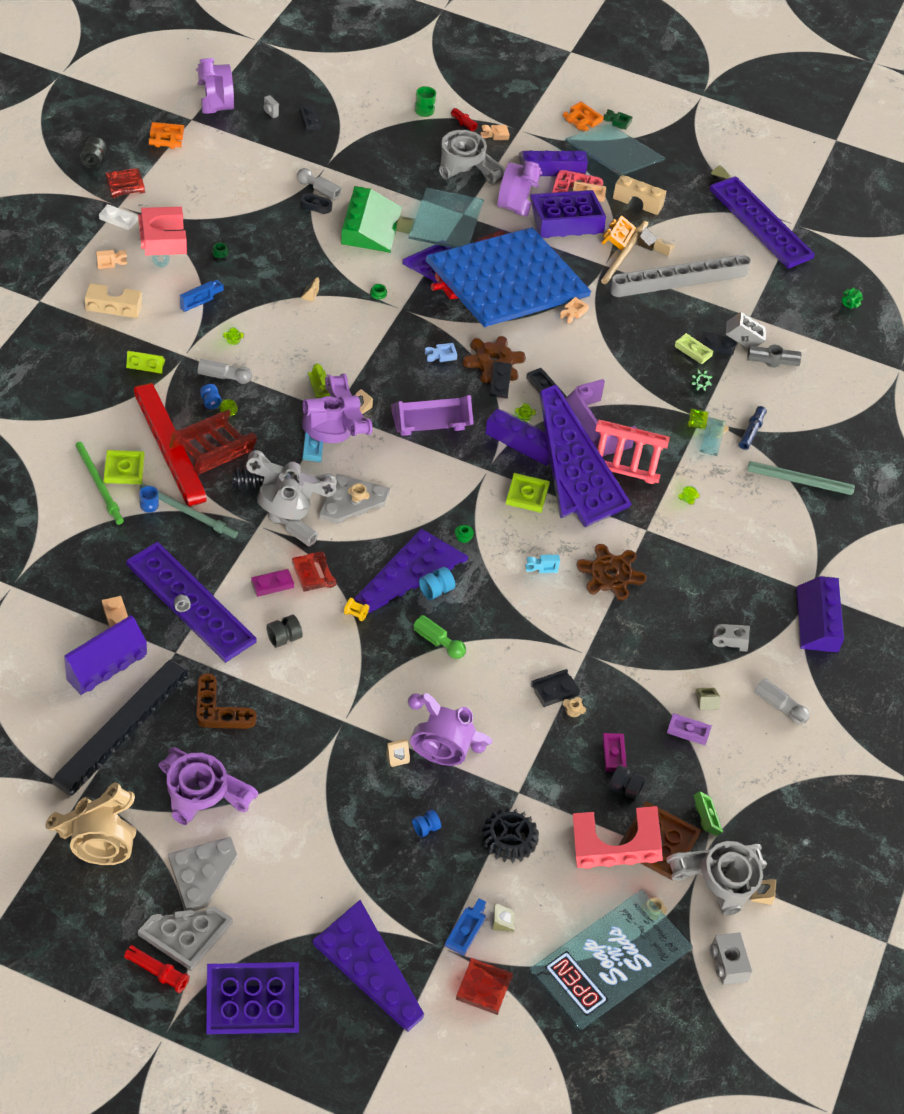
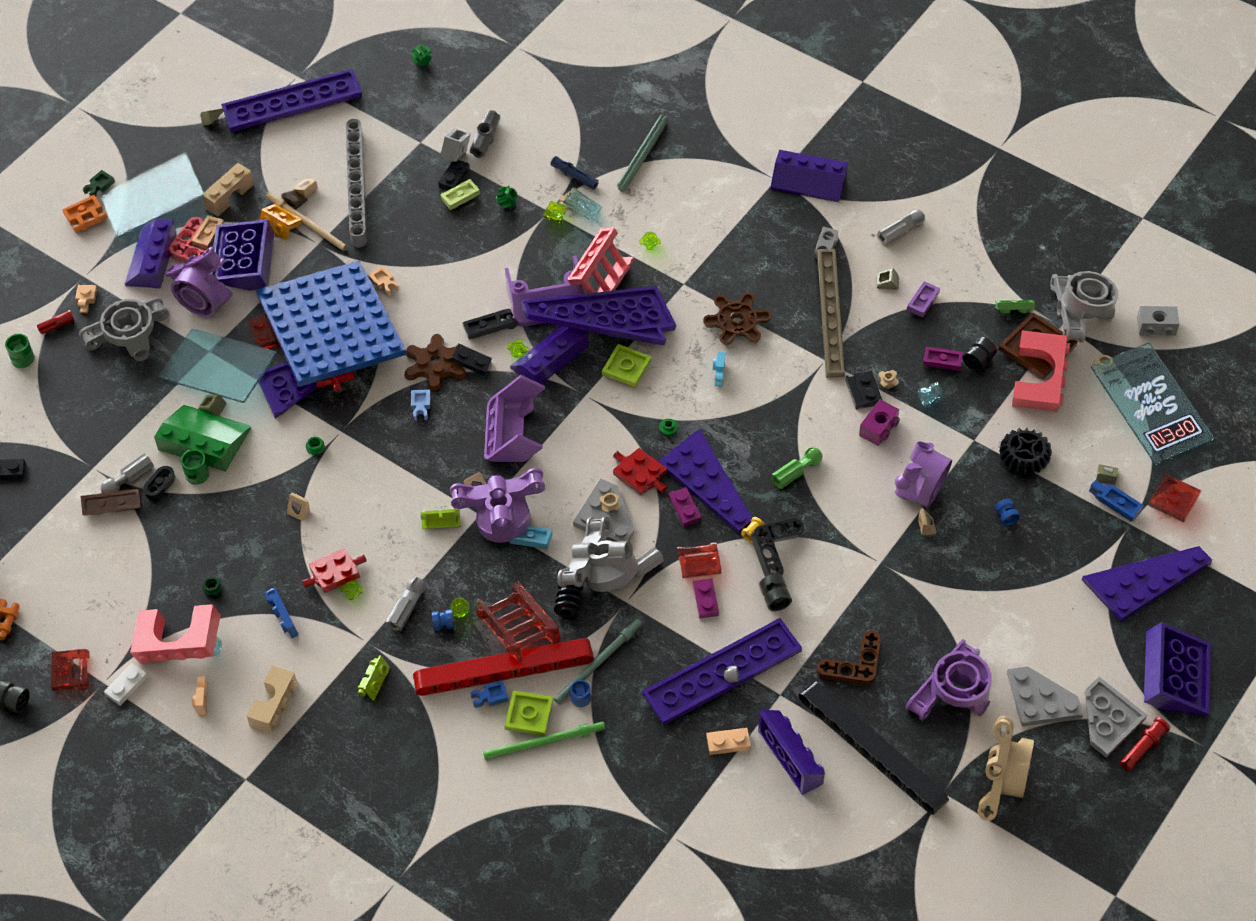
camera: 70 degrees left, 5 degrees up
dark azure wheel [419,567,455,600] -> none
none -> reddish brown plate [80,489,142,516]
none -> green wheel [180,449,210,484]
none -> plate [302,548,367,593]
none -> blue plate [470,680,509,708]
none -> red plate [613,448,667,495]
none -> magenta plate [668,487,702,527]
none -> black beam [751,518,804,577]
none -> dark tan tile [817,249,845,378]
none -> magenta brick [859,399,900,446]
none -> clear light blue wheel [918,382,943,406]

